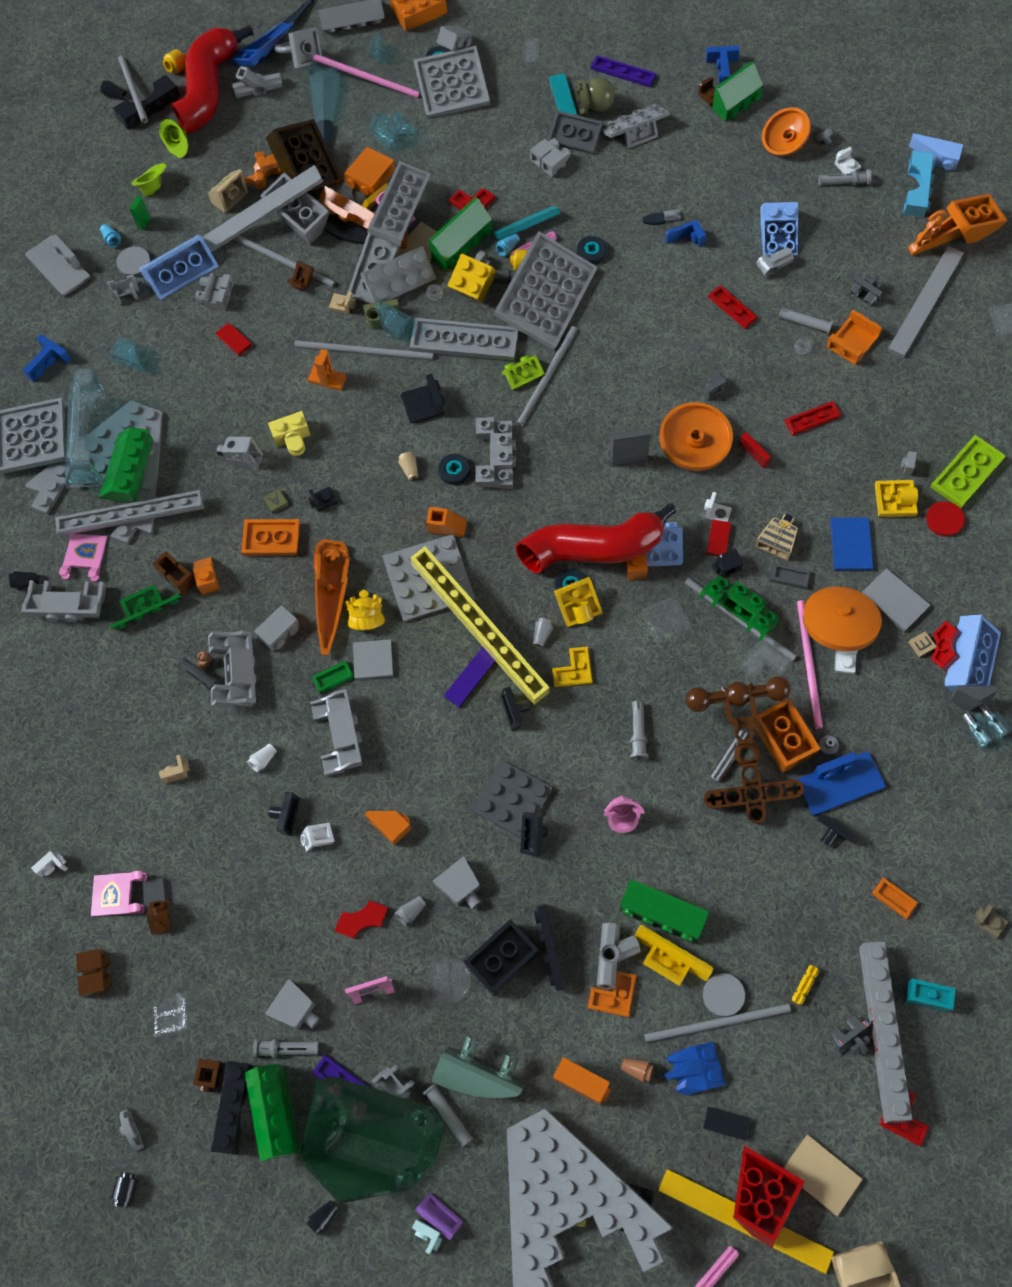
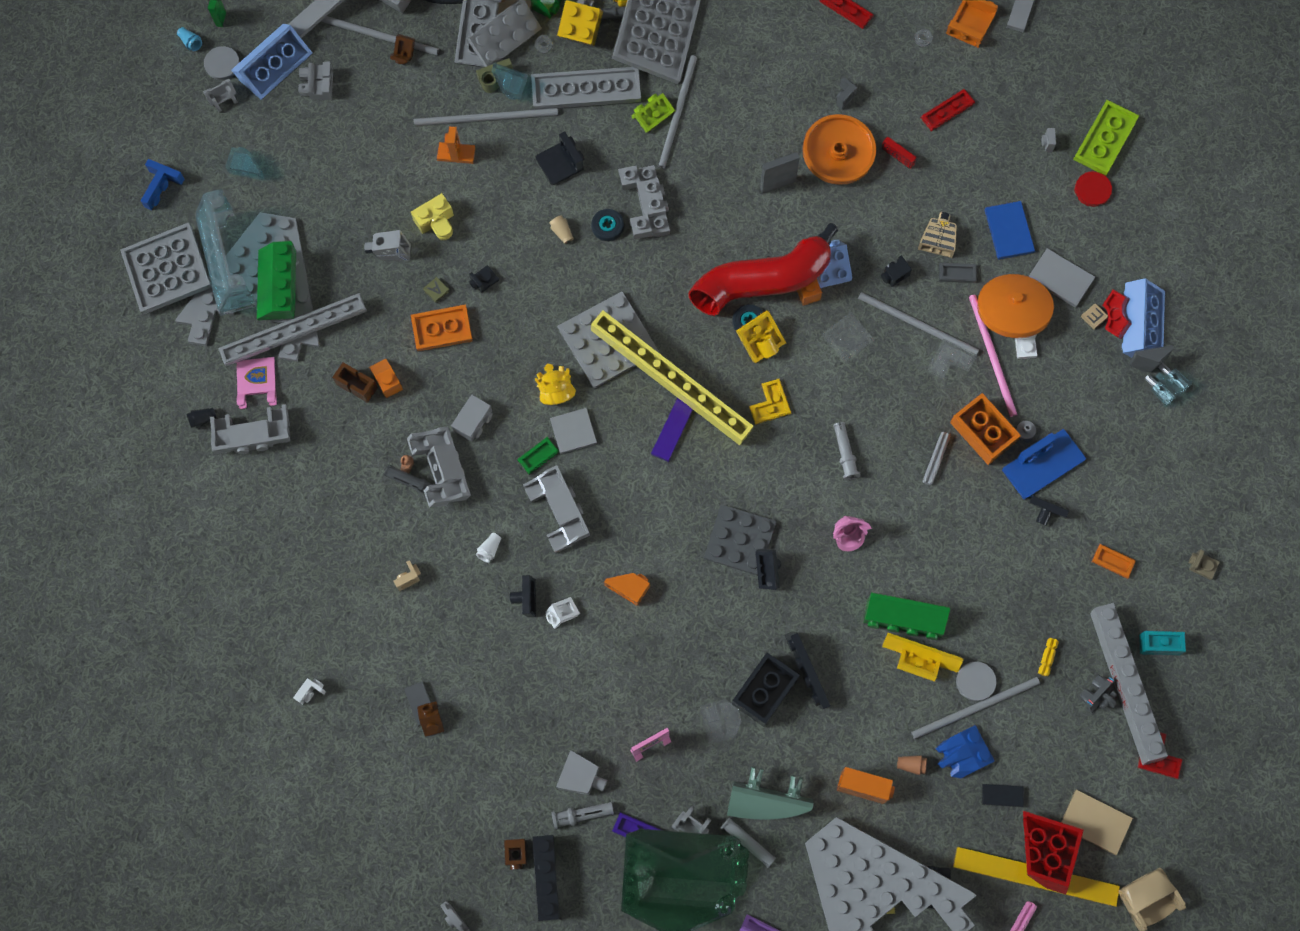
camera: 15 degrees left, 5 degrees up
light grey bracket [25,235,91,297] -> none
reddish brown piece [75,949,112,998] -> none
bright pink flag [91,871,147,916] -> none
green bracket [109,584,182,630] -> none
clear slope [154,993,189,1036] -> none
red tile [216,322,252,356] -> none
green slope [245,1064,300,1162] -> none
orange piece [314,539,350,656] -> none
tan bracket [329,291,356,314] -> none
red tile [334,900,389,939] -> none
light grey cone [395,896,426,926] -> none
orange slope [426,507,467,538] -> none
light grey torso [433,856,481,909] -> none
black tile [499,687,530,731] -> none
light grey cone [533,618,554,647] -> none
orange tile [587,971,637,1018] -> none
light grey piece [597,923,641,990] -> none
reddish brown piece [685,676,804,824] -> none
green bracket [699,575,781,641] -> none
white bracket [704,492,732,522] -> none
red tile [706,519,731,557] -> none
light grey pin [778,307,833,335] -> none
yellow plate [874,480,918,517] -> none

